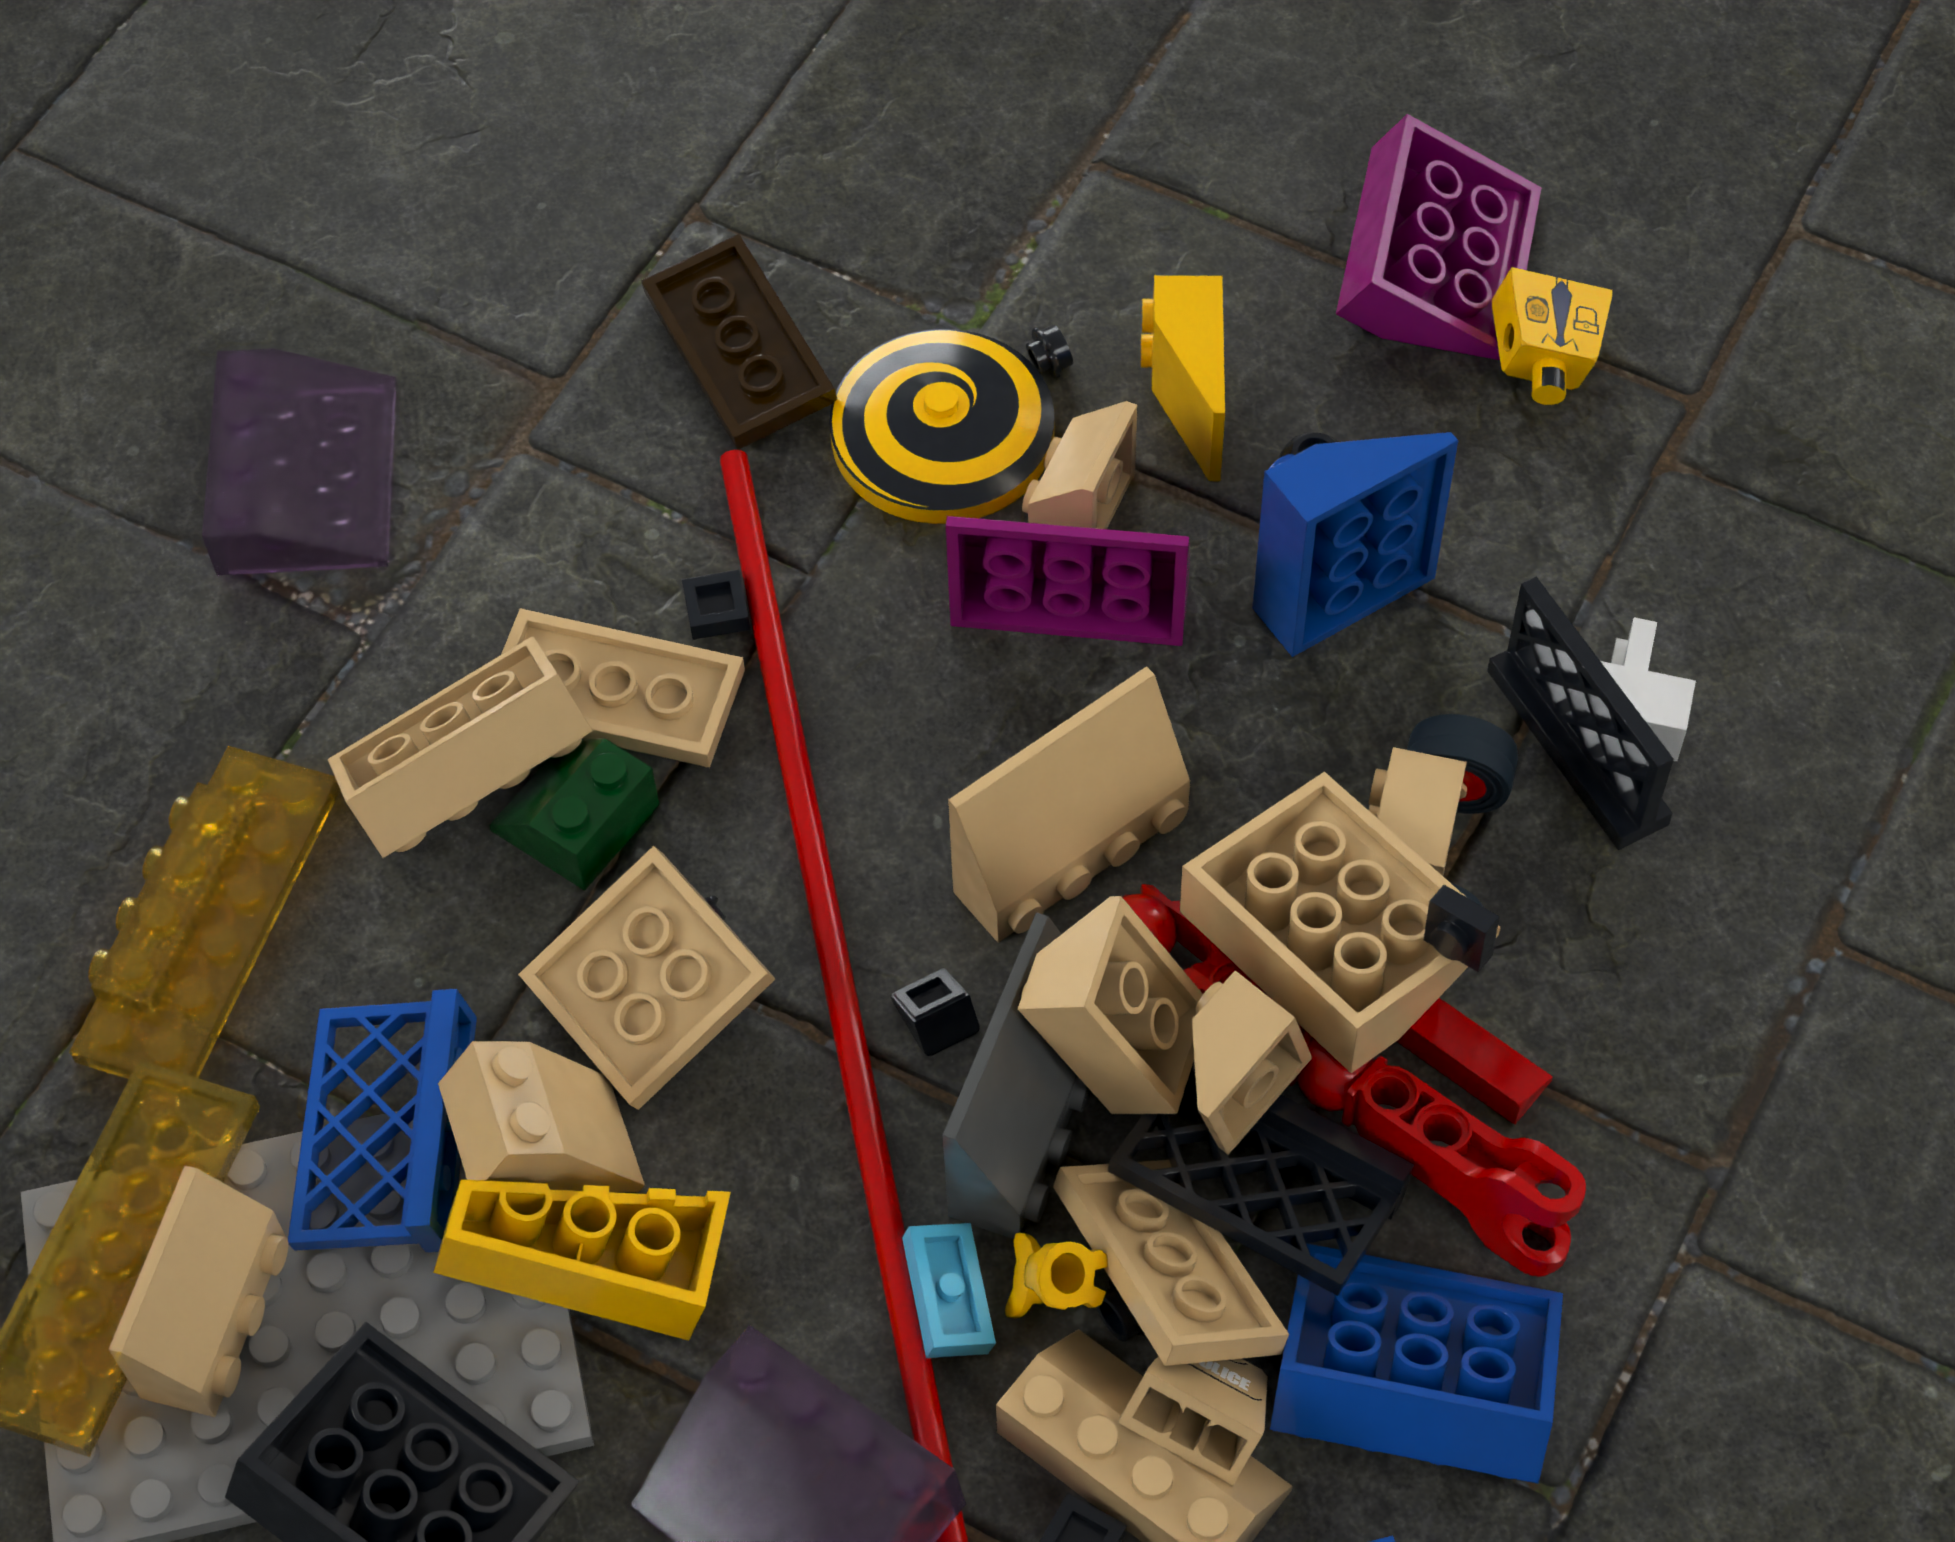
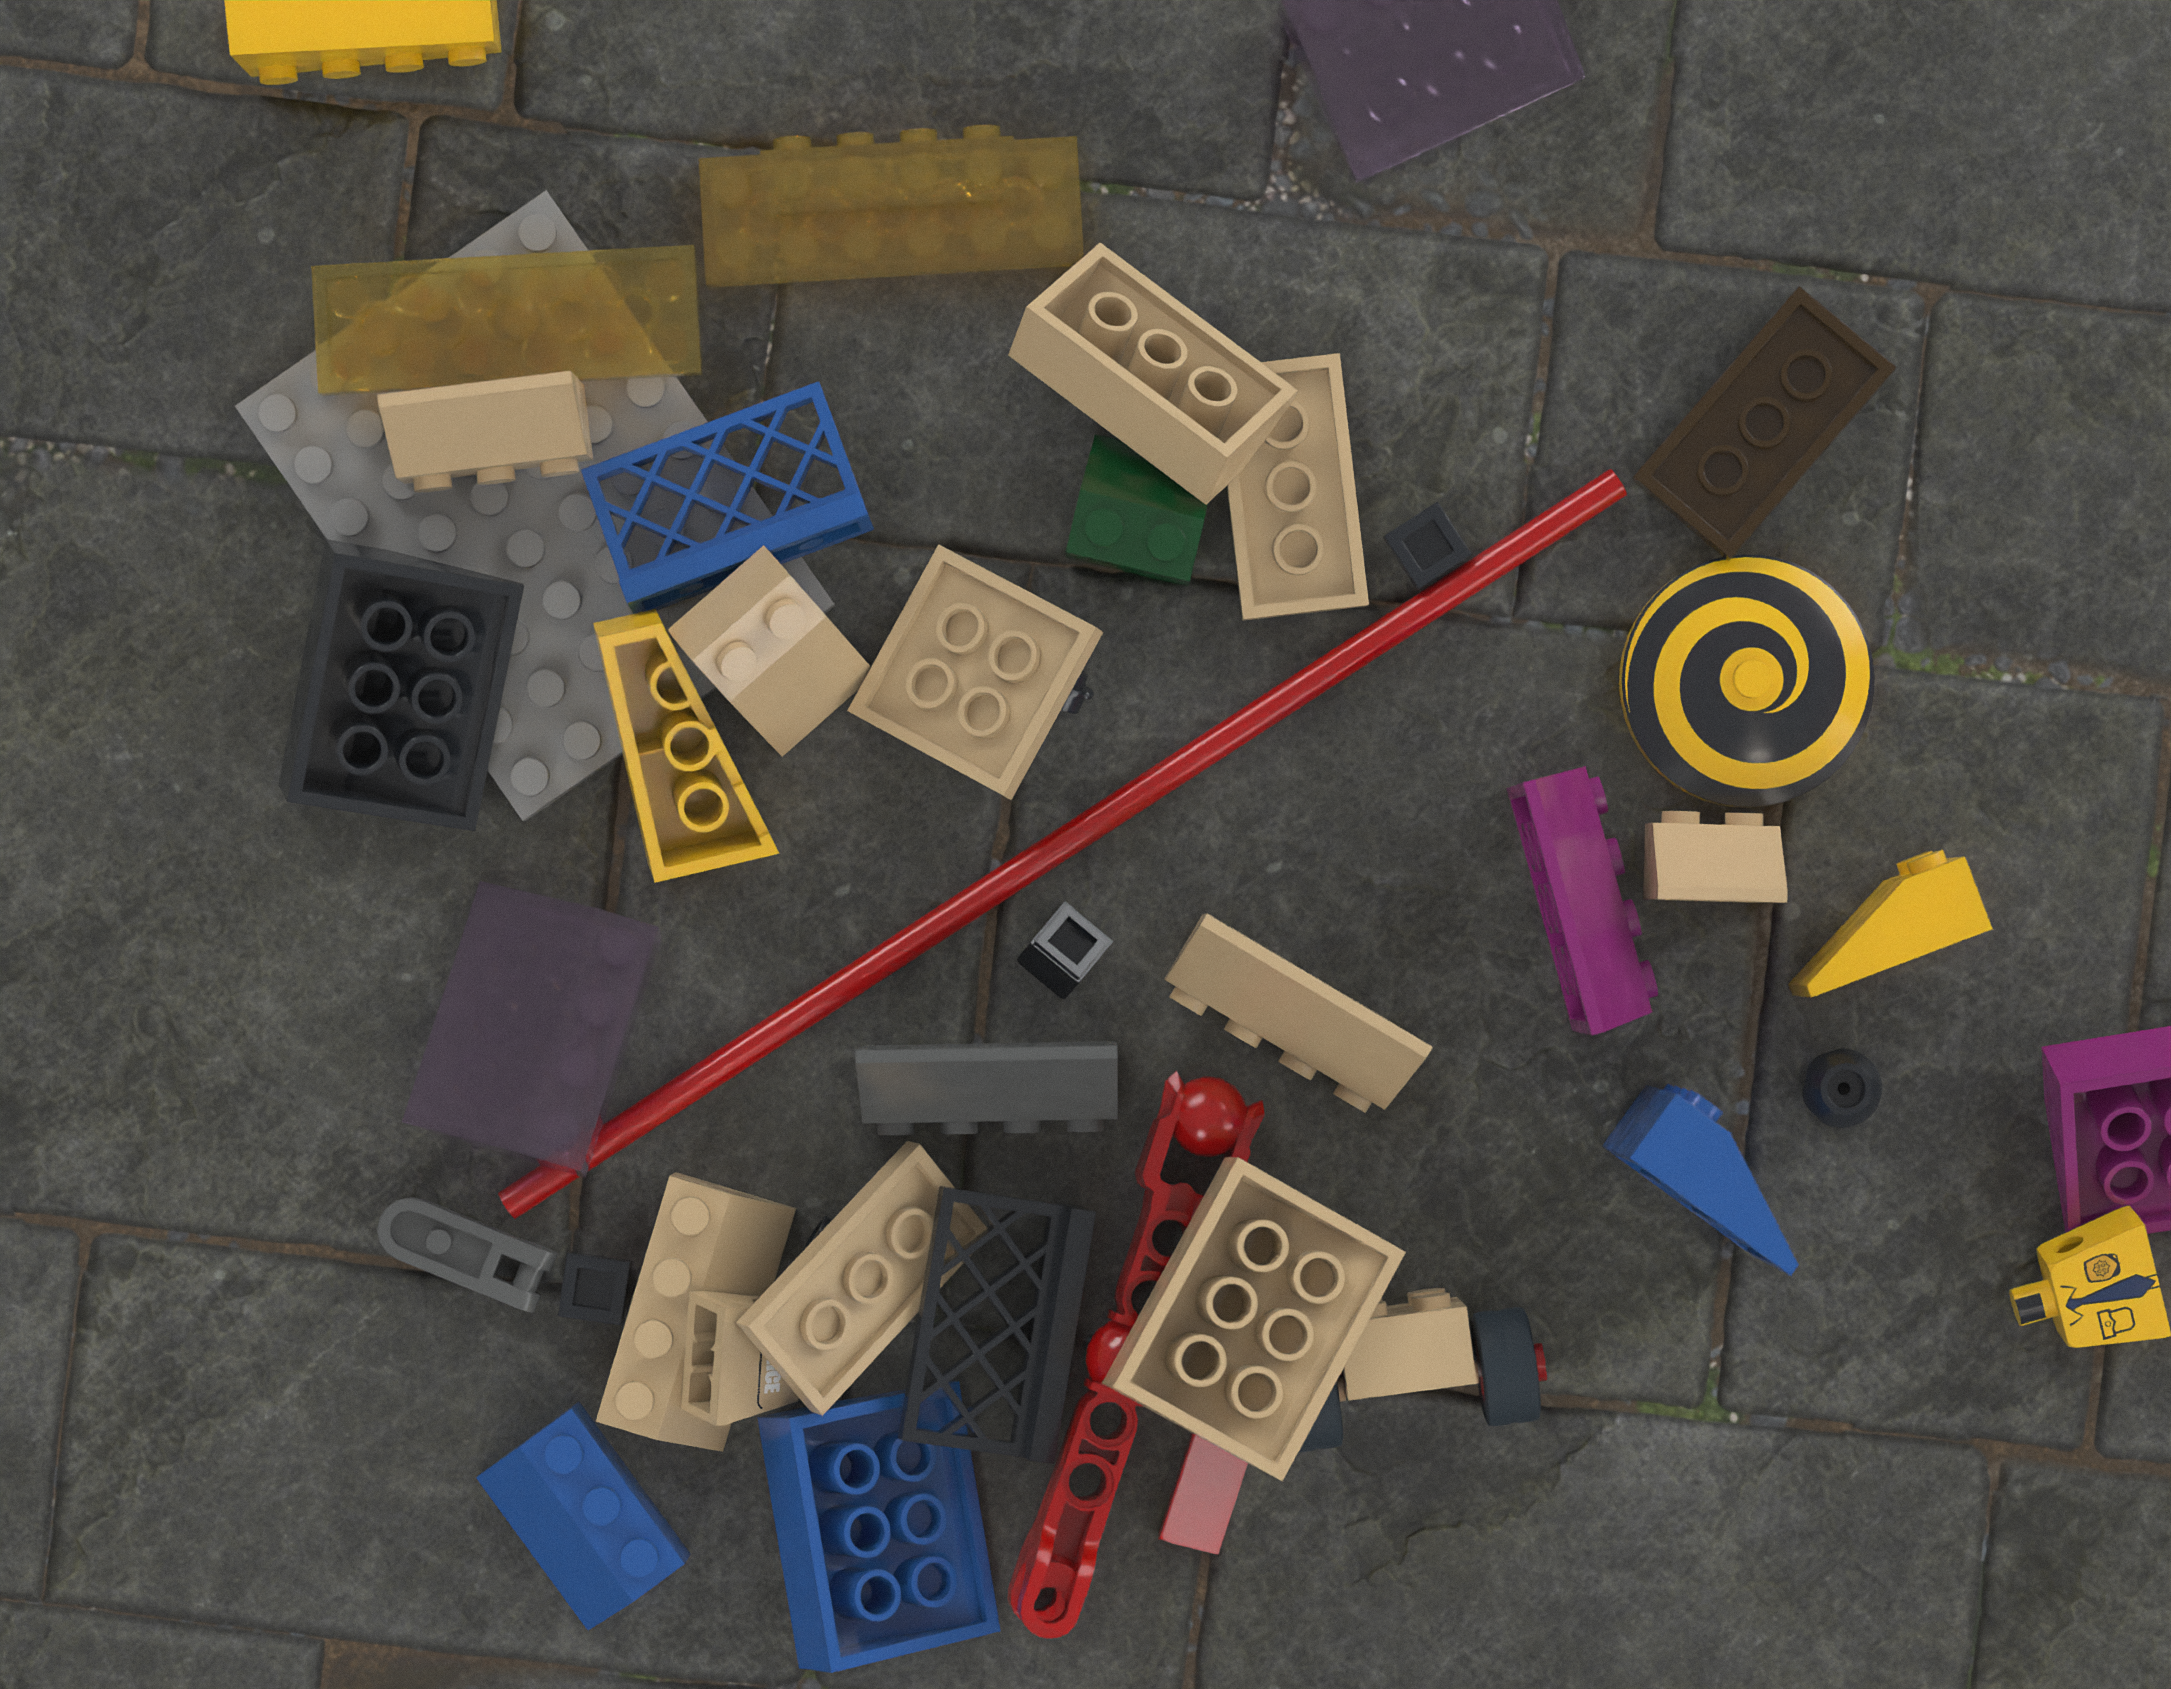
camera: 65 degrees right, 30 degrees up
medium azure plate [902,1223,996,1358] -> none
yellow animal [1005,1232,1108,1318] -> none
tan slope [1018,896,1203,1114] -> none
black plate [1026,325,1073,379] -> none
tan slope [1192,971,1312,1155] -> none
black plate [1423,885,1500,972] -> none
black fence [1487,576,1674,850] -> none
white brick [1601,617,1696,762] -> none

